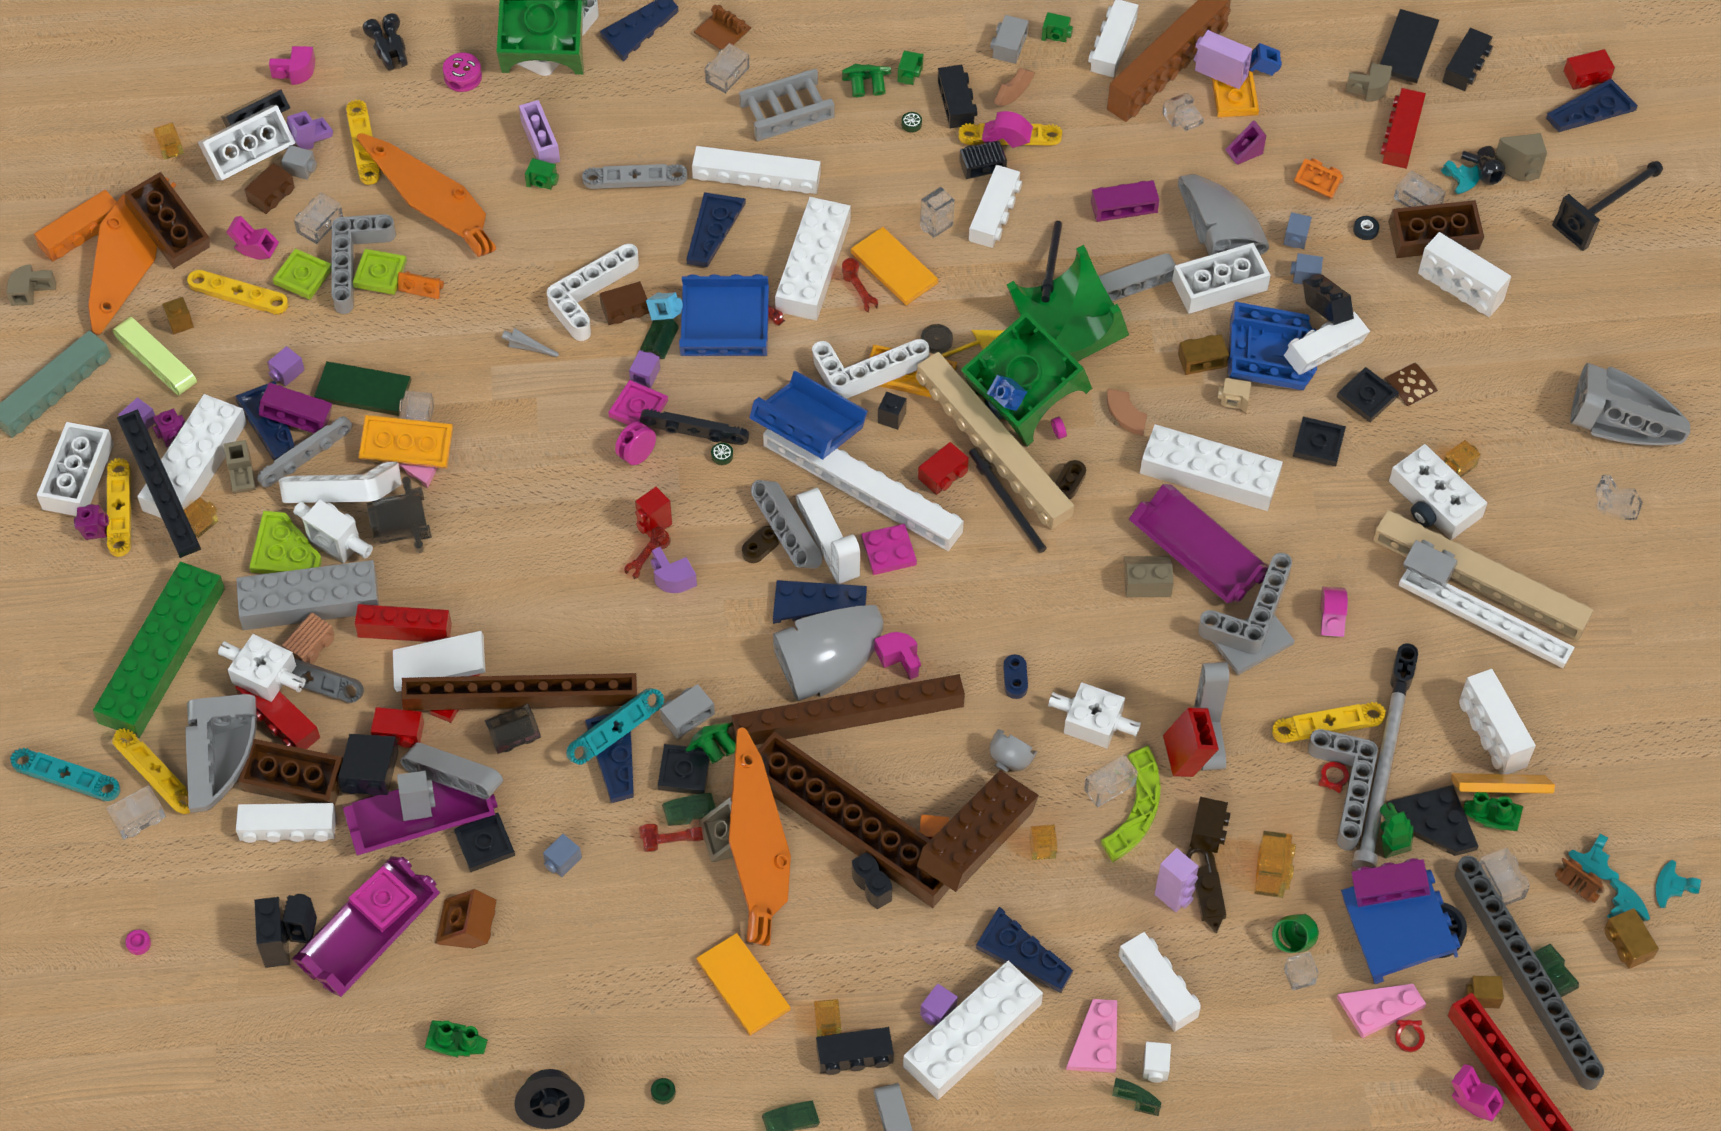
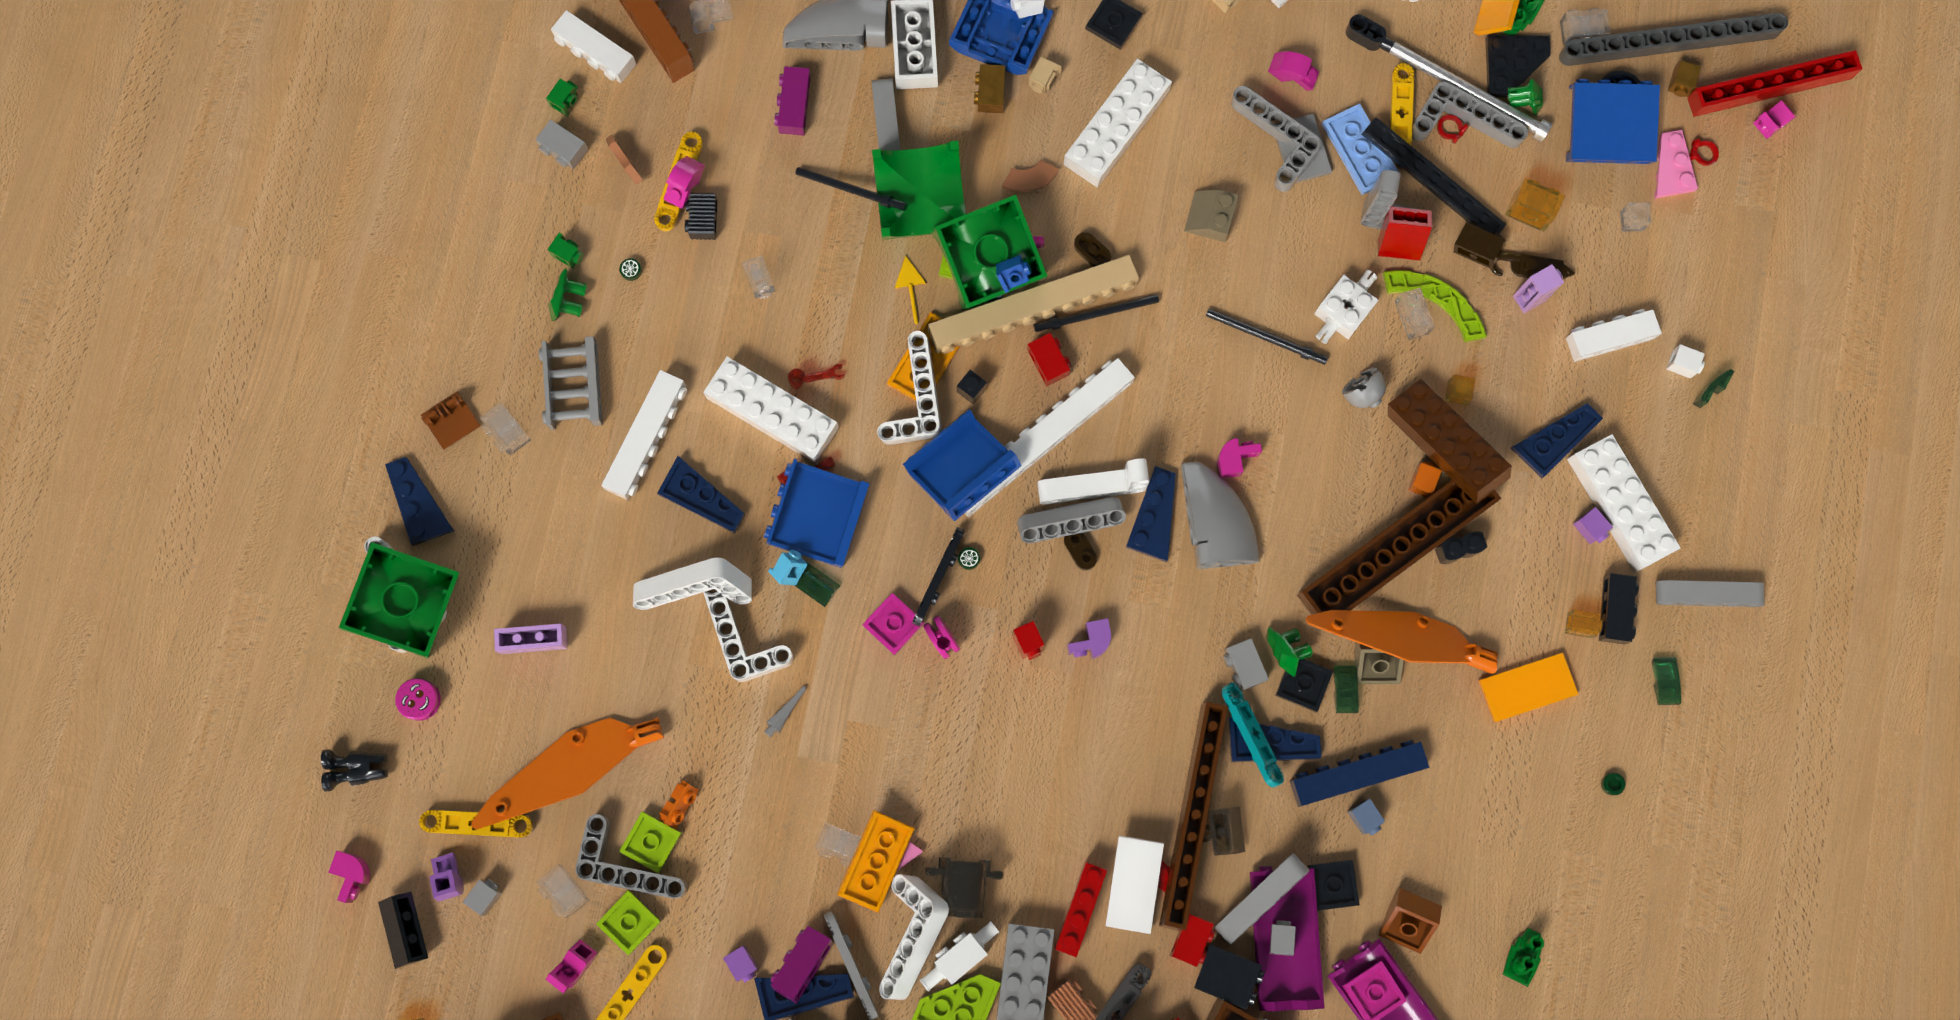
camera: 75 degrees left, 20 degrees up
white brick [198,105,296,180] -> none
reddish brown brick [244,163,295,214] -> none
dark green tile [314,361,411,416] -> none
black wheel [514,1069,585,1129] -> none
green brick [525,158,559,190] -> none
light grey piece [582,164,687,189] -> none
reddish brown brick [599,281,649,325] -> none
clear red brick [624,526,671,579] -> none
medium lavender brick [629,350,660,389] -> none
clear red brick [639,824,703,852] -> none
reddish brown brick [732,674,965,745] -> none
light orange tile [851,227,939,306] -> none
dark pink plate [861,524,917,575] -> none
clear smoke piece [921,324,953,354] -> none
black brick [937,64,978,129] -> none
white brick [969,165,1022,248] -> none
dark blue plate [1003,654,1028,699] -> none
bright pink wing [1066,999,1117,1073] -> none
magenta cylinder [1129,484,1269,603] -> none
green helmet [1272,914,1319,953] -> none
magenta brick [1351,858,1431,907] -> none
clear green slope [1534,944,1579,997] -> none
none -> white beam [633,558,752,610]
none -> black bar [1206,308,1328,365]
none -> dark blue brick [1290,740,1430,807]
none -> light blue plate [1322,104,1399,195]
none -> black tile [1361,117,1507,234]

